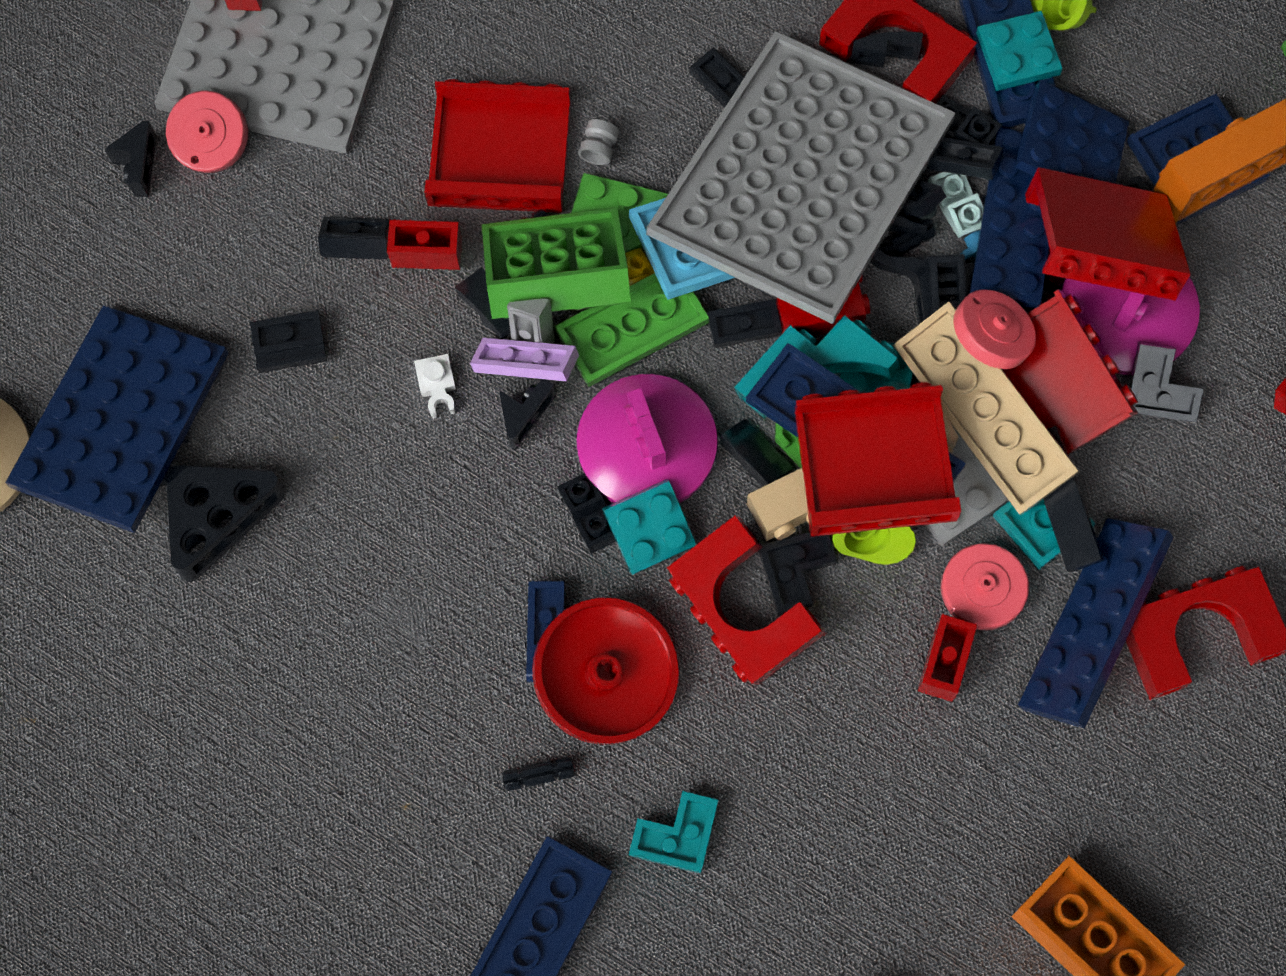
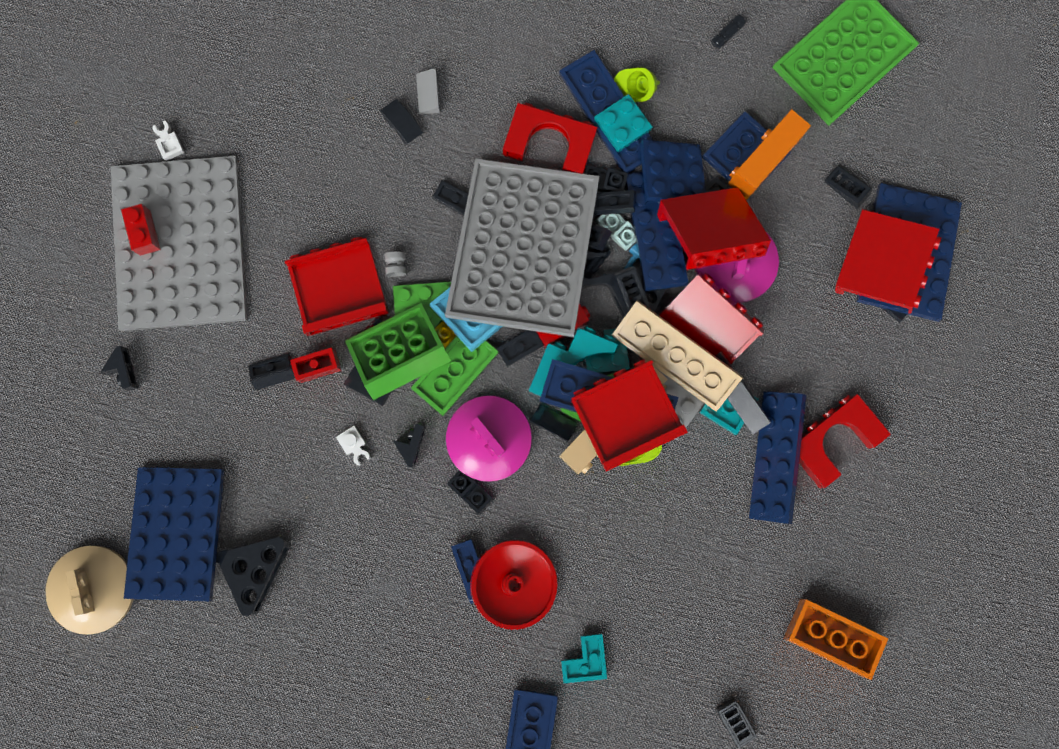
camera: 25 degrees left, 10 degrees up
coral wheel [166,90,248,173] -> none
black plate [250,310,327,373] -> none
lavender plate [470,338,579,381] -> none
black axle [502,757,575,791] -> none
light grey slope [507,299,555,344] -> none
teal plate [602,479,696,575] -> none
red arch [667,515,826,685] -> none
black plate [758,532,837,616] -> none
black slope [850,31,923,68] -> none
red brick [917,614,977,702] -> none
coral wheel [941,543,1029,631] -> none
coral wheel [953,289,1036,369] -> none
plate [1129,341,1204,423] -> none

